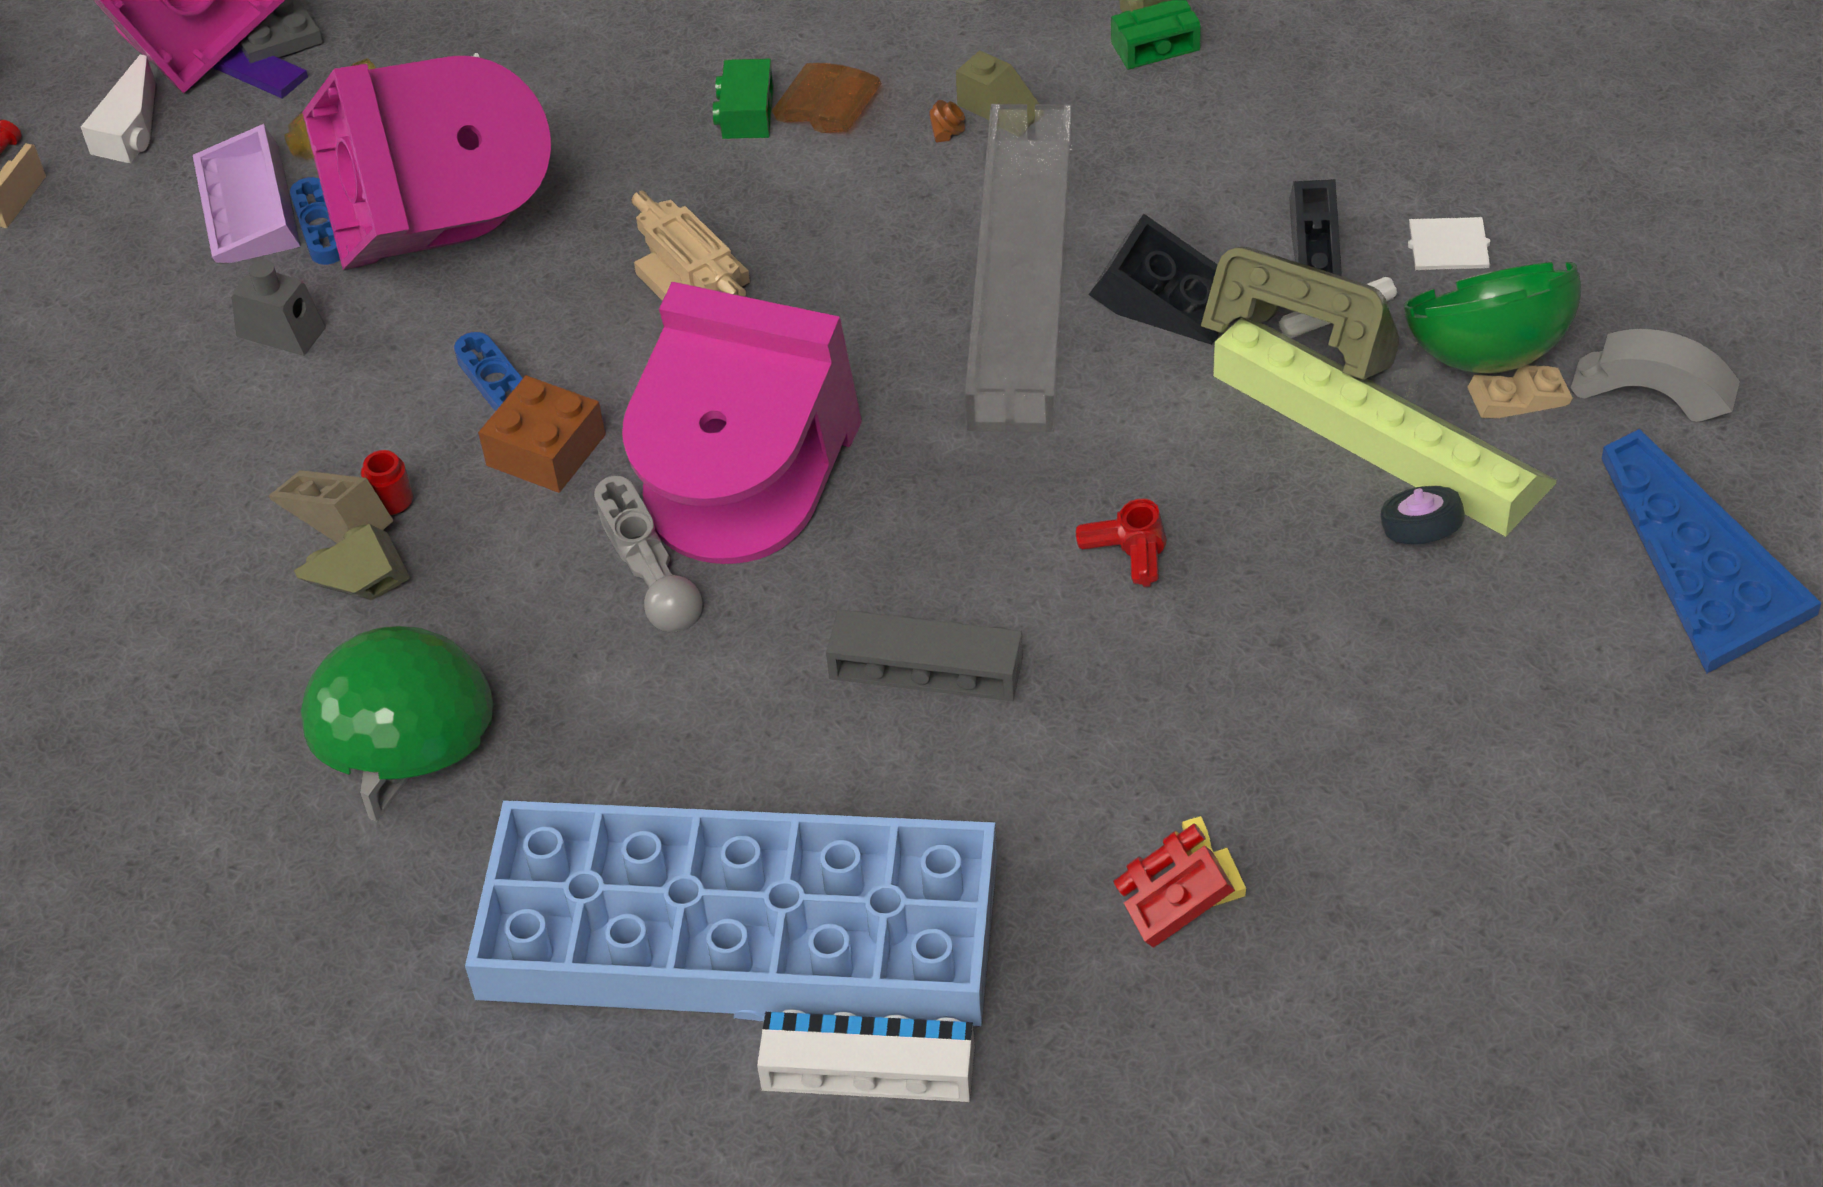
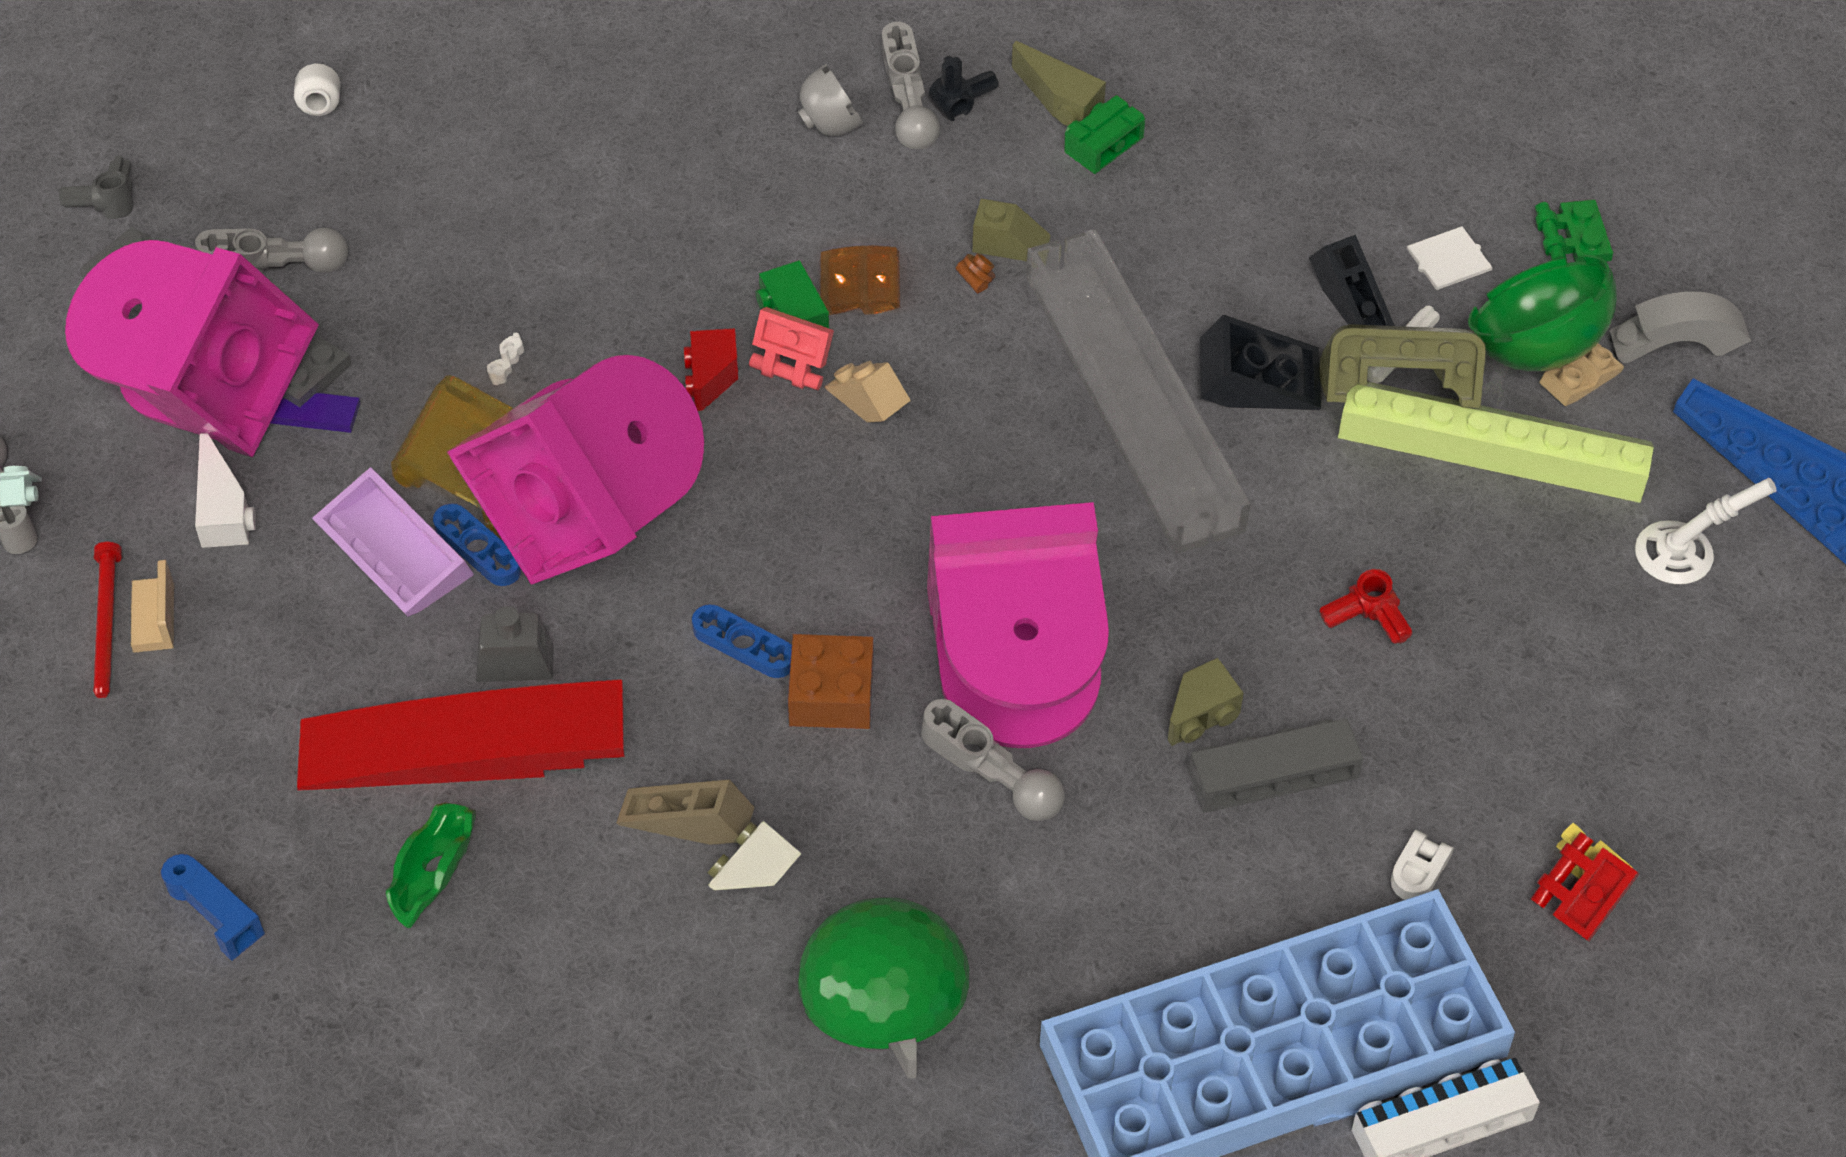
camera: 30 degrees left, 5 degrees up
red brick [361,450,413,515] -> none
tan piece [632,191,750,301] -> none
black wheel [1381,486,1465,544] -> none
none -> red slope [297,680,625,791]
none -> green piece [386,802,476,928]
none -> red slope [684,328,738,411]
none -> coral plate [749,307,834,390]
none -> tan slope [825,361,911,423]
none -> olive slope [1168,658,1244,746]
none -> white plate [1390,830,1454,900]
none -> green plate [1535,200,1613,262]
none -> white dish [1635,478,1776,584]

